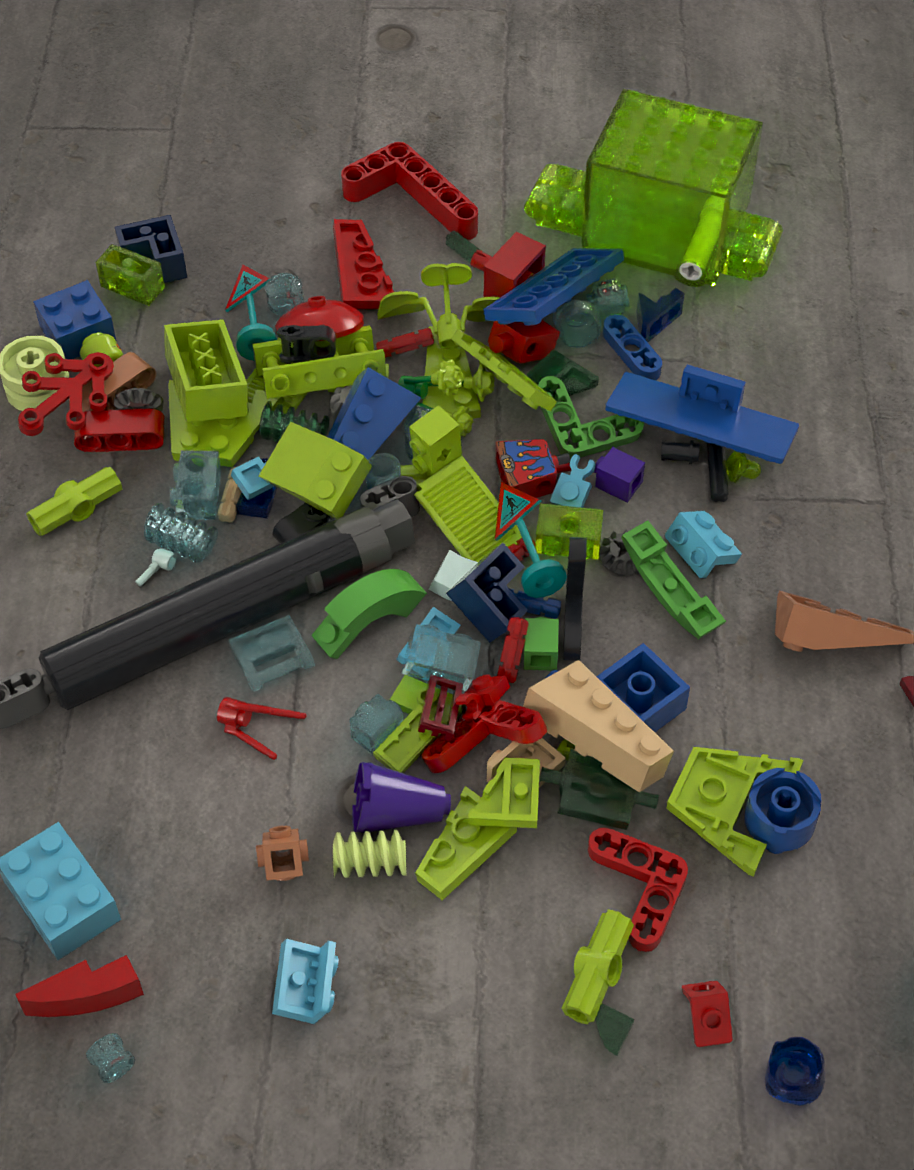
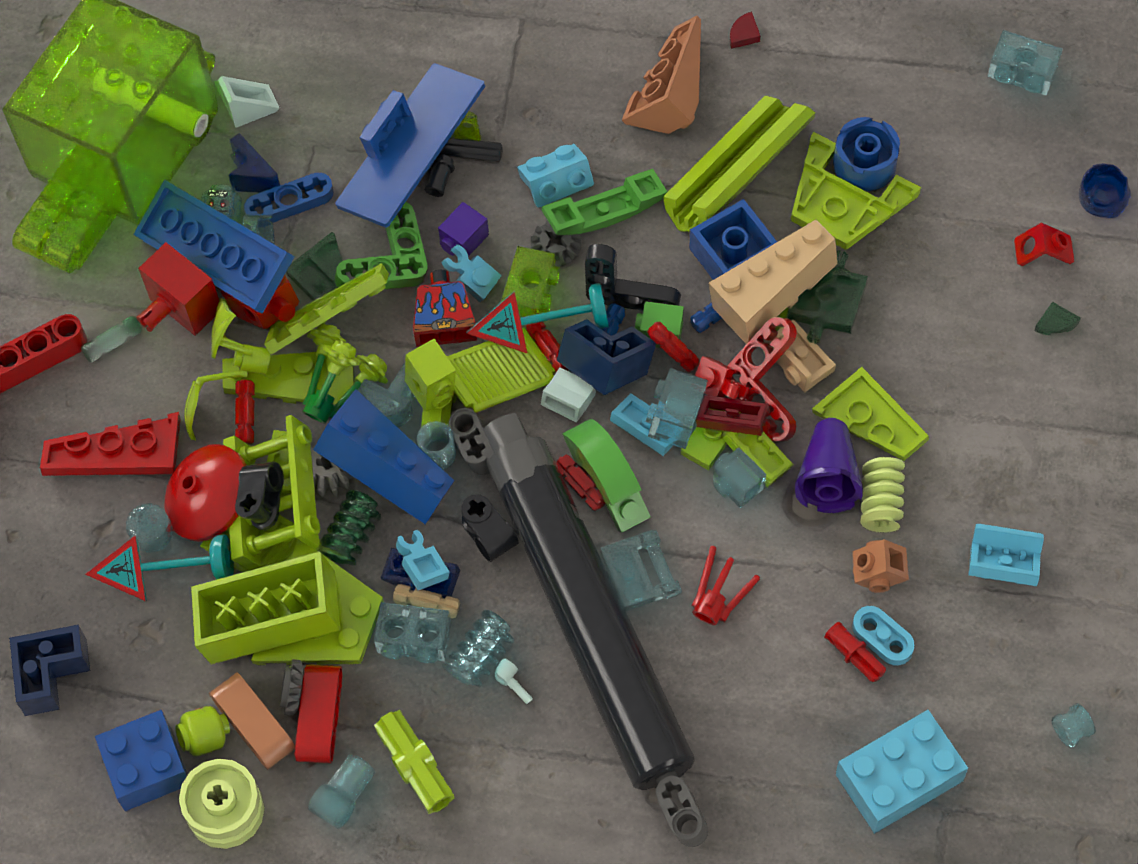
camera: 80 degrees left, 10 degrees up
red slope [15,955,144,1017] -> none
red plant [18,352,114,436] -> none
clear neon green brick [95,244,165,306] -> none
lime slope [259,422,372,519] -> none
lime wing [468,757,540,828] -> none
lime piece [561,909,634,1025] -> none
red beam [588,827,688,952] -> none
none -> light aqua slope [214,76,279,128]
none -> clear light blue piece [308,754,375,829]
none -> lime piece [663,96,816,232]
none -> red axle [824,622,886,682]
none -> medium azure plate [852,606,914,665]

